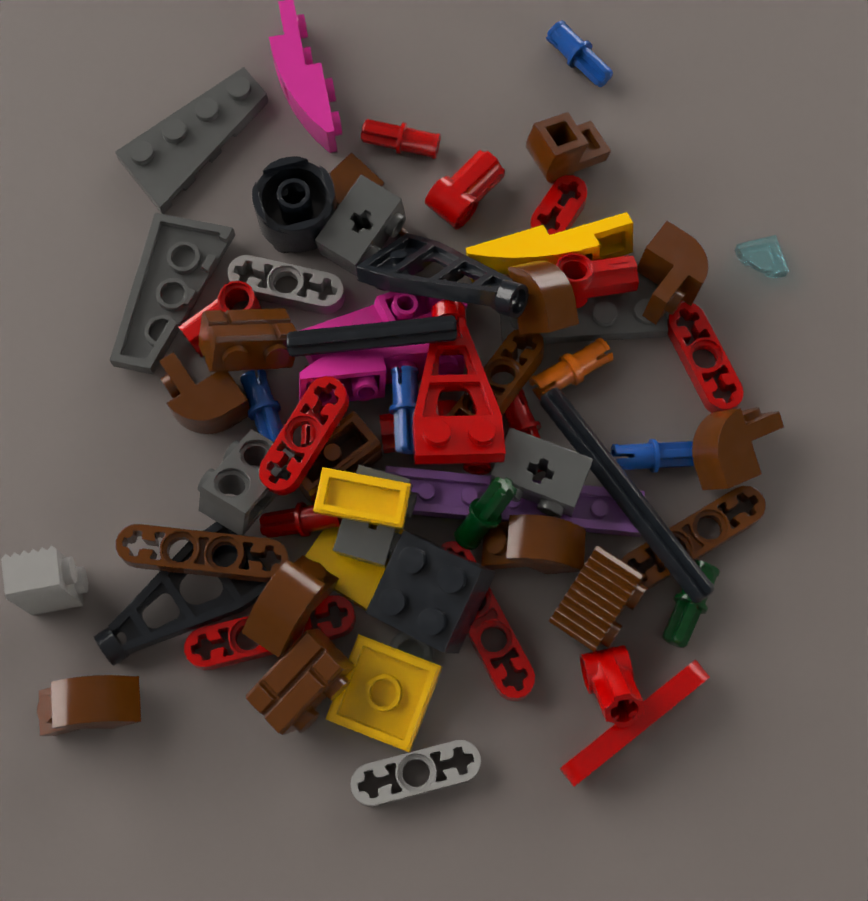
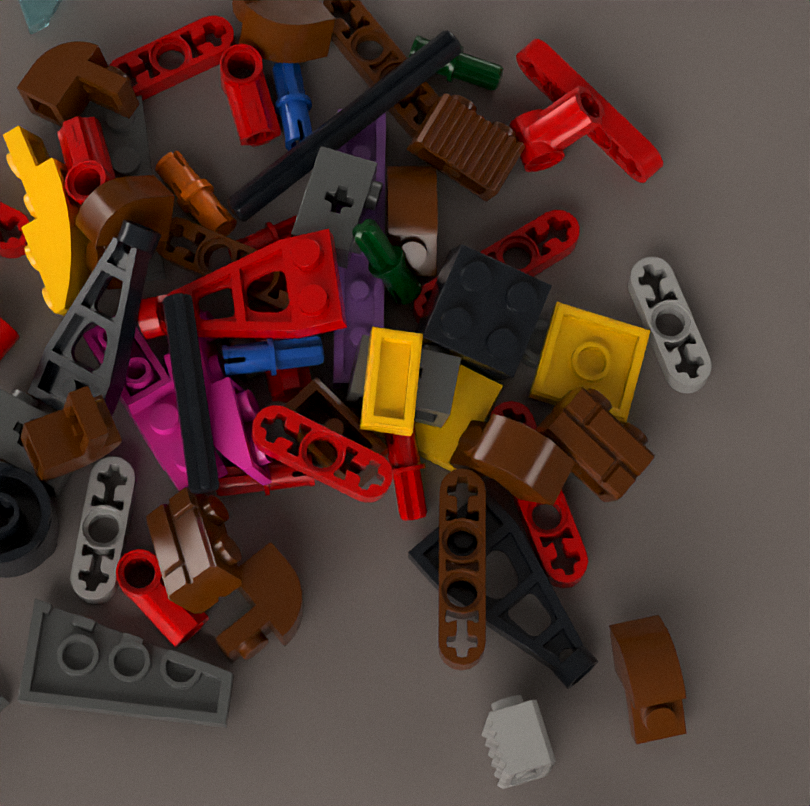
camera: 100 degrees left, 0 degrees up
dark grey brick [198,429,295,536] -> none
blue axle [240,369,283,442] -> none
none -> reddish brown brick [21,386,122,483]
none -> red piece [220,44,281,147]

